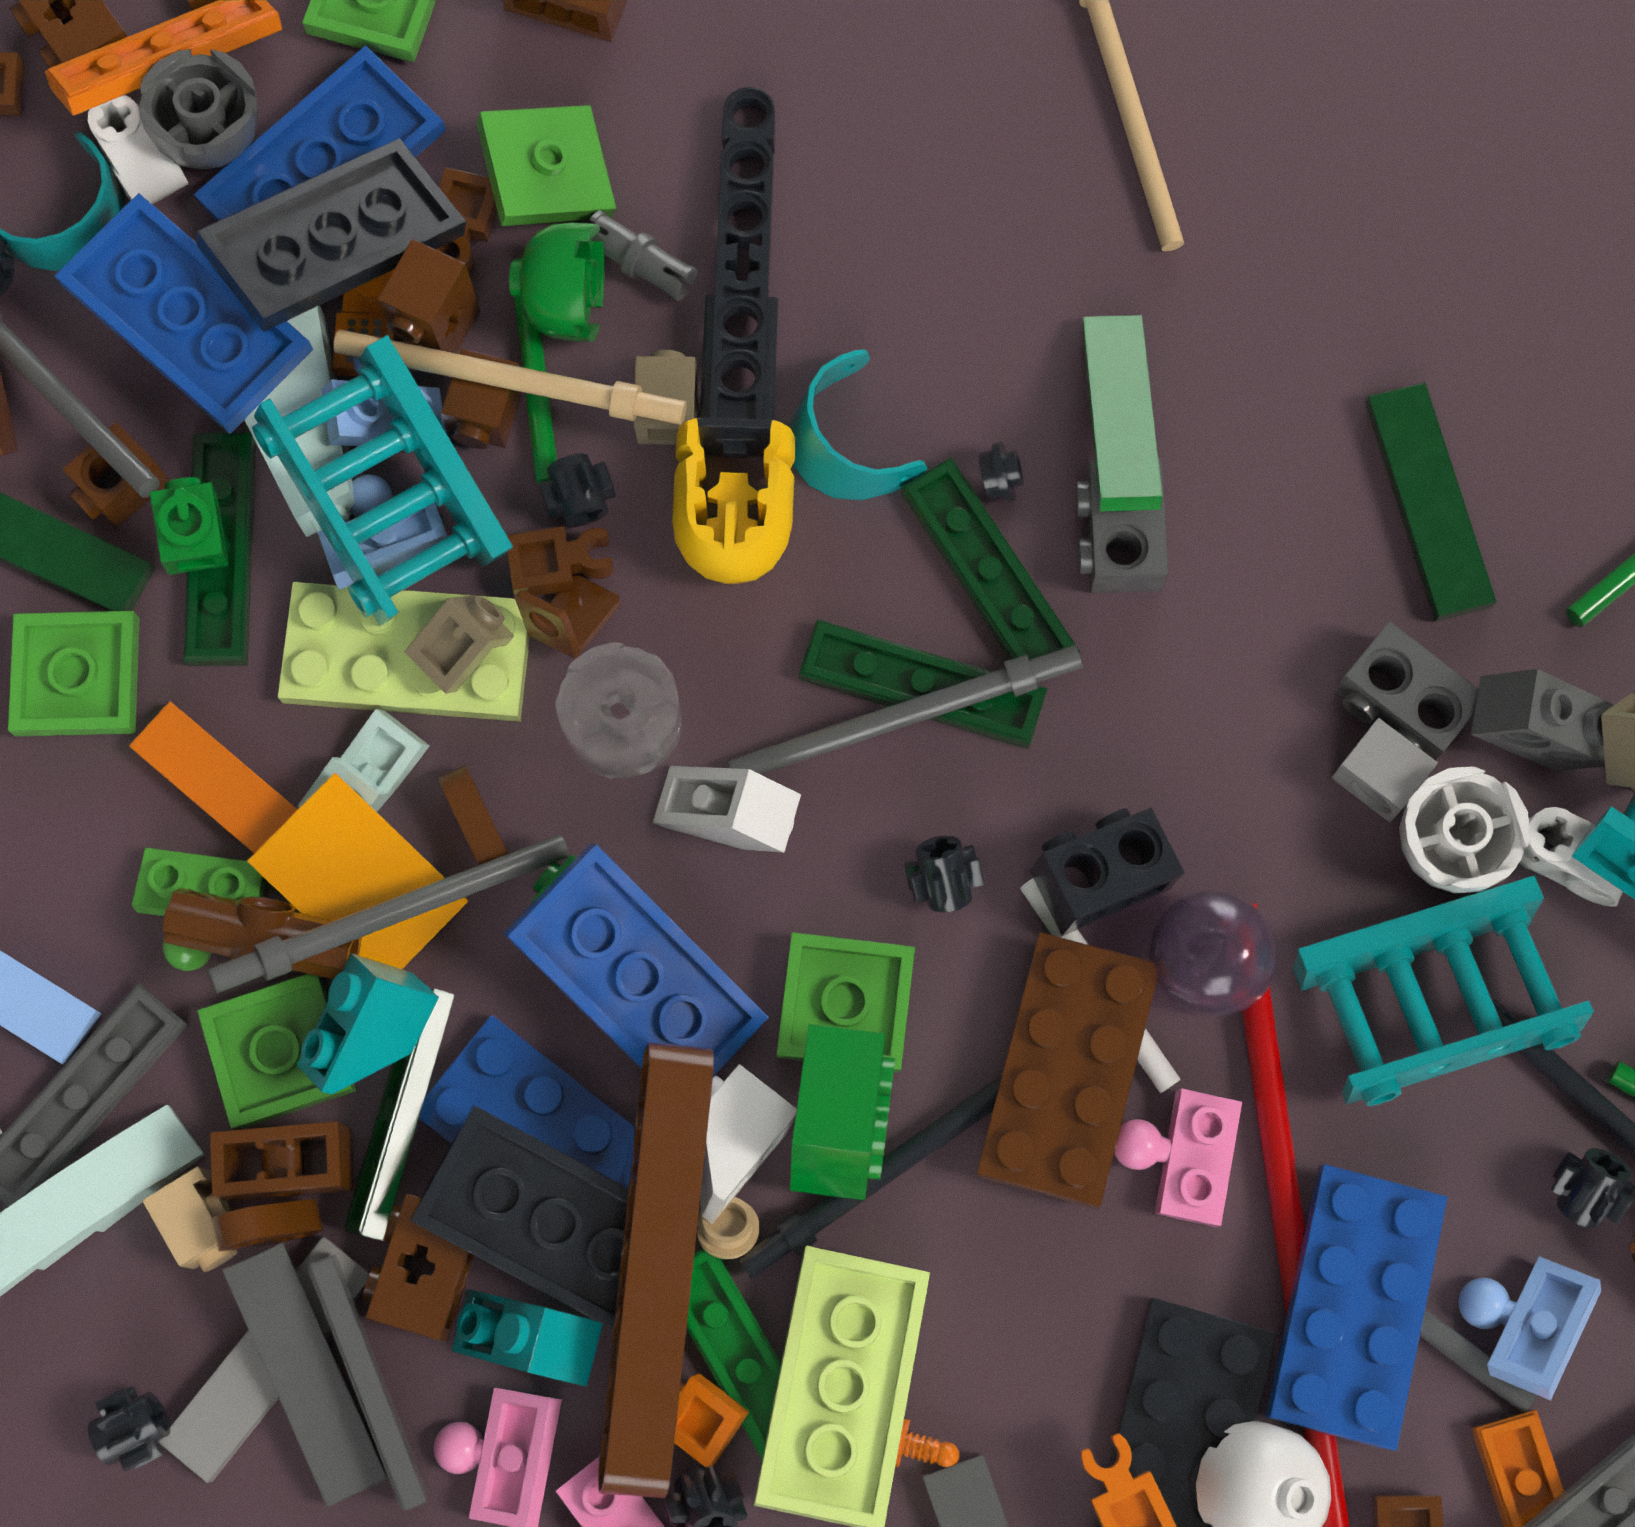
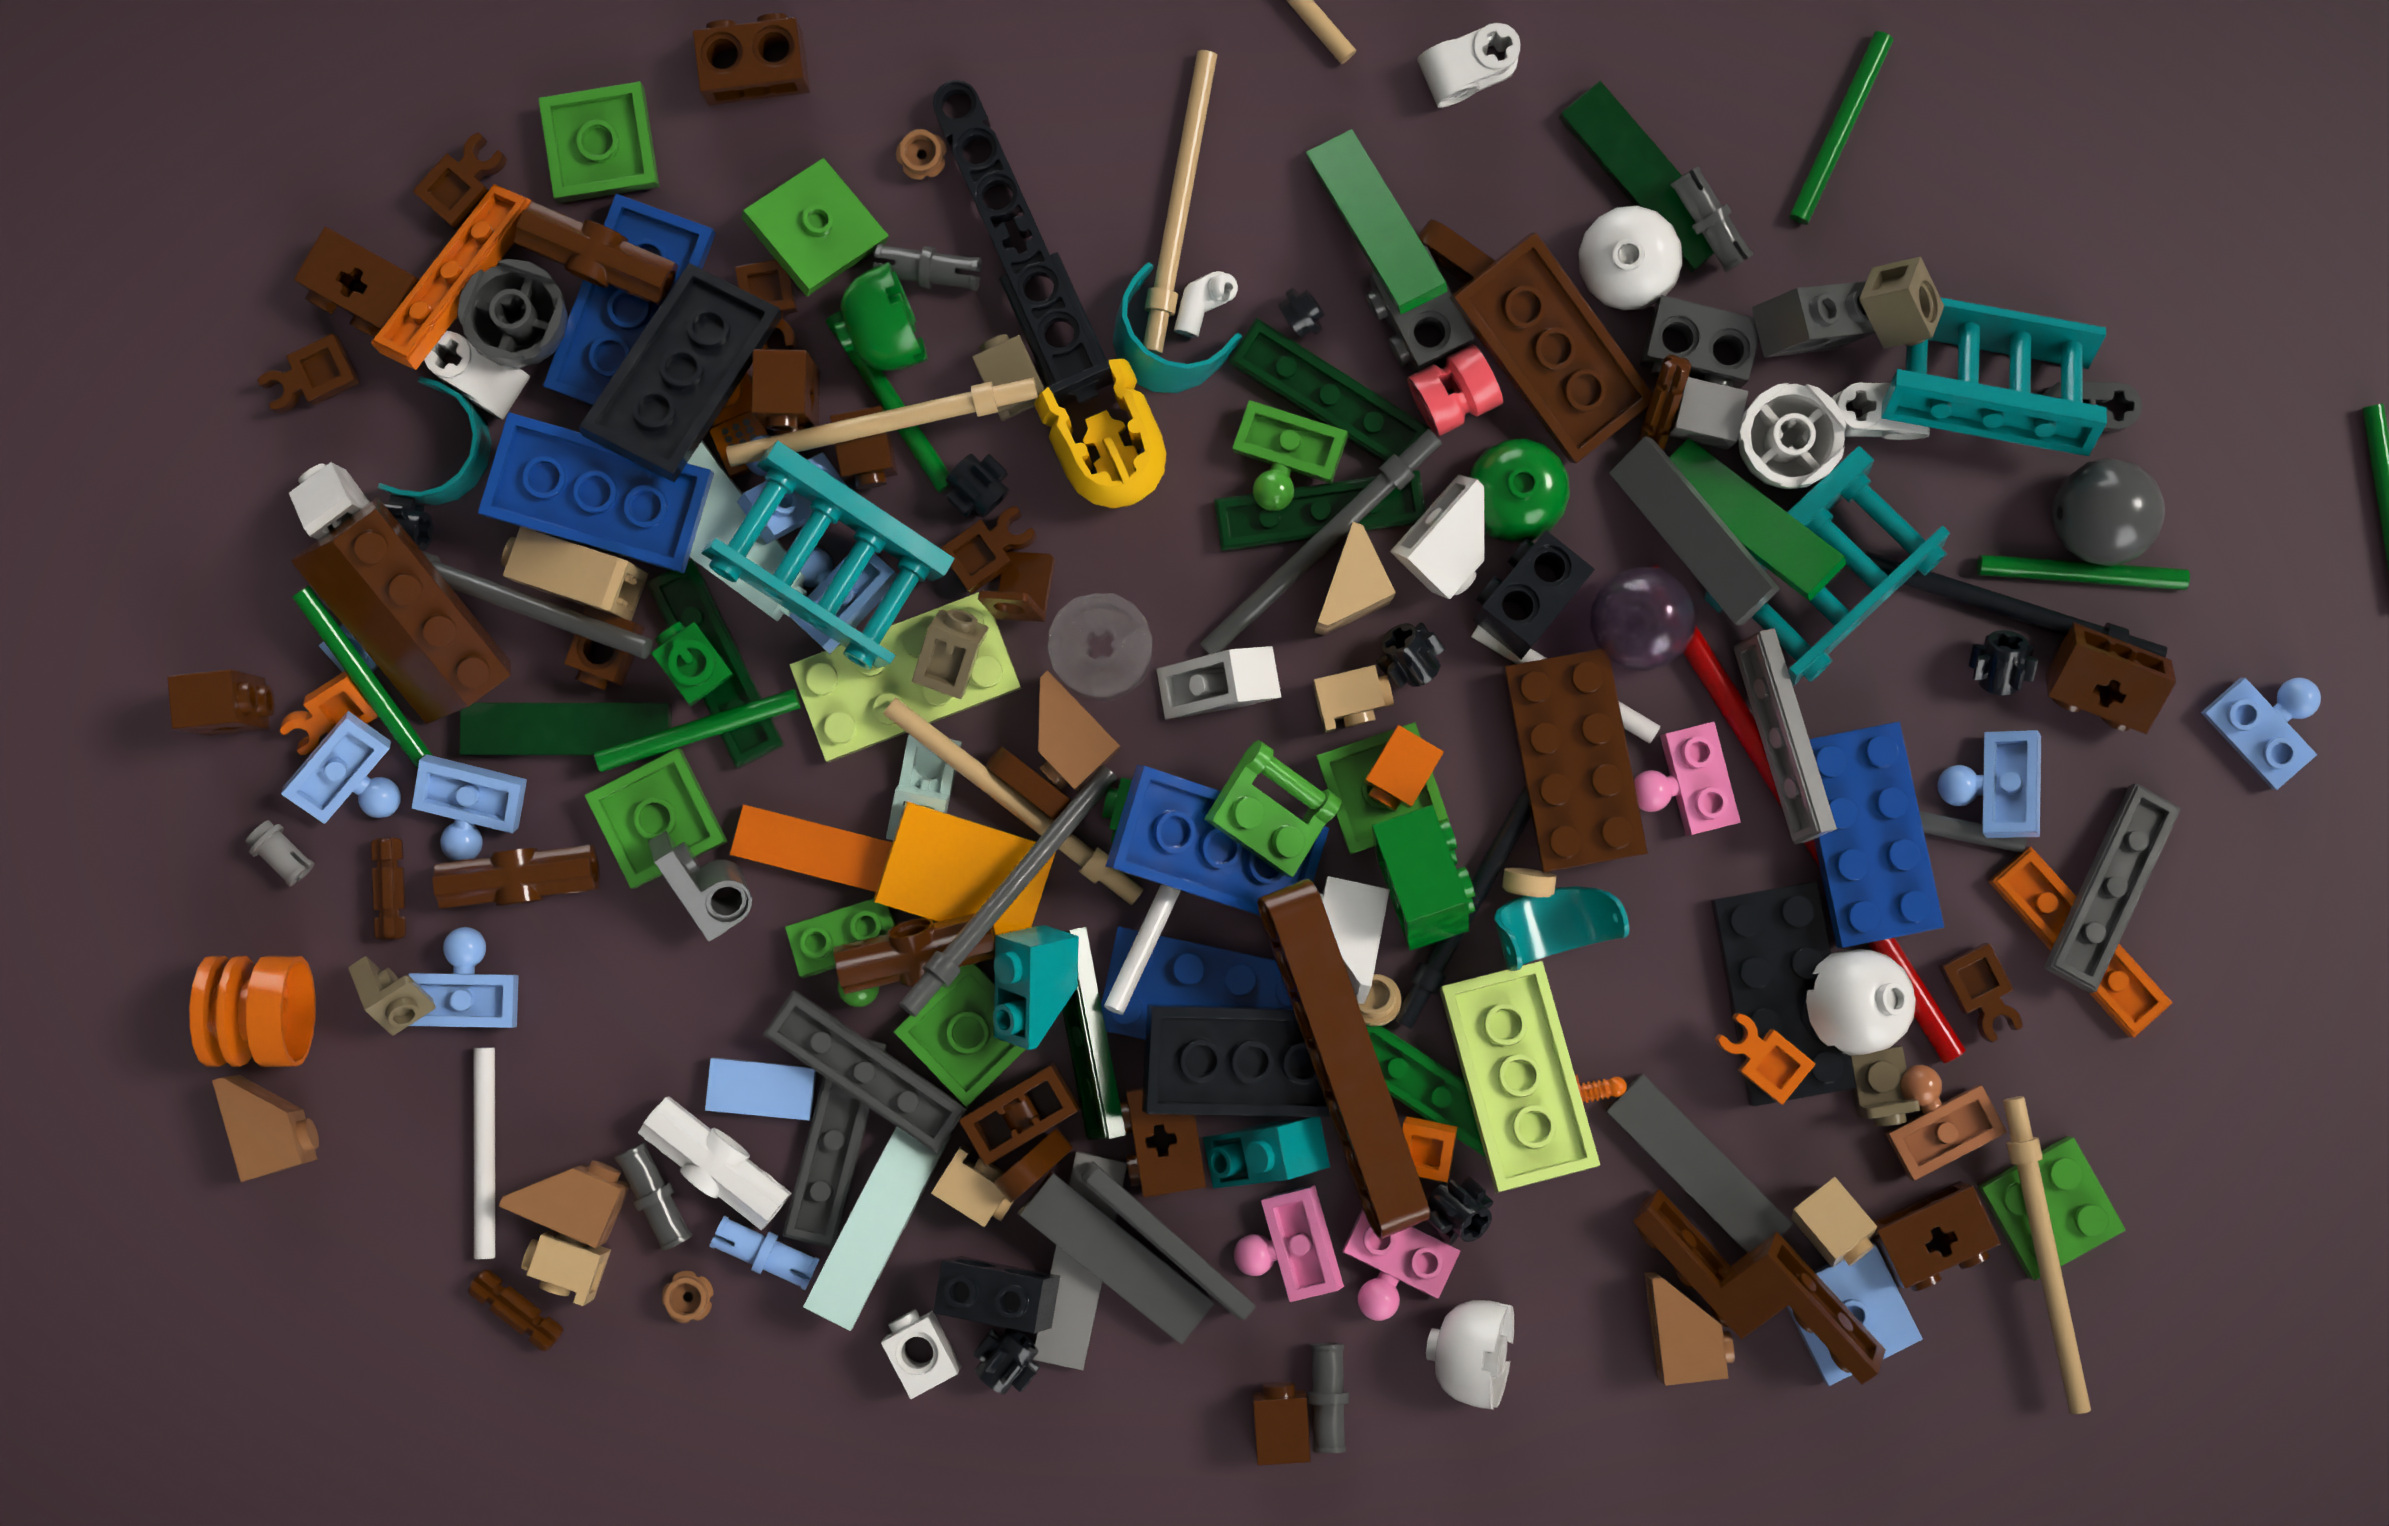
camera: 25 degrees left, 10 degrees up
none -> tan slope [501,527,648,621]
none -> reddish brown piece [514,201,678,306]
none -> green bar [594,689,801,772]
none -> dark grey plate [648,831,752,942]
none -> dark grey tile [763,990,968,1153]
none -> white brick [881,1309,962,1399]
none -> tan bar [883,697,1144,905]
none -> medium nougat plate [896,129,947,180]
none -> black brick [933,1256,1060,1333]
none -> medium nougat slope [1038,670,1121,792]
none -> white bar [1104,885,1181,1015]
none -> tan bar [1143,50,1217,355]
none -> white arm [1174,271,1238,338]
none -> bright green plate [1204,740,1342,878]
none -> bright green plate [1232,400,1348,511]
none -> tan brick [1312,665,1394,734]
none -> tan slope [1314,522,1396,636]
none -> orange brick [1363,725,1444,811]
none -> white slope [1390,474,1484,599]
none -> coral wheel [1407,344,1503,437]
none -> white piece [1417,23,1521,108]
none -> reddish brown beam [1418,219,1495,284]
none -> reddish brown plate [1449,232,1653,464]
none -> green cylinder [1469,439,1570,543]
none -> teal piece [1494,886,1630,971]
none -> tan tile [1502,868,1557,897]
none -> white cylinder [1578,206,1682,310]
none -> dark grey tile [1609,436,1780,625]
none -> reddish brown axle [1638,355,1692,450]
none -> green tile [1669,438,1846,601]
none -> dark grey pin [1670,165,1754,272]
none -> light grey tile [1734,628,1837,845]

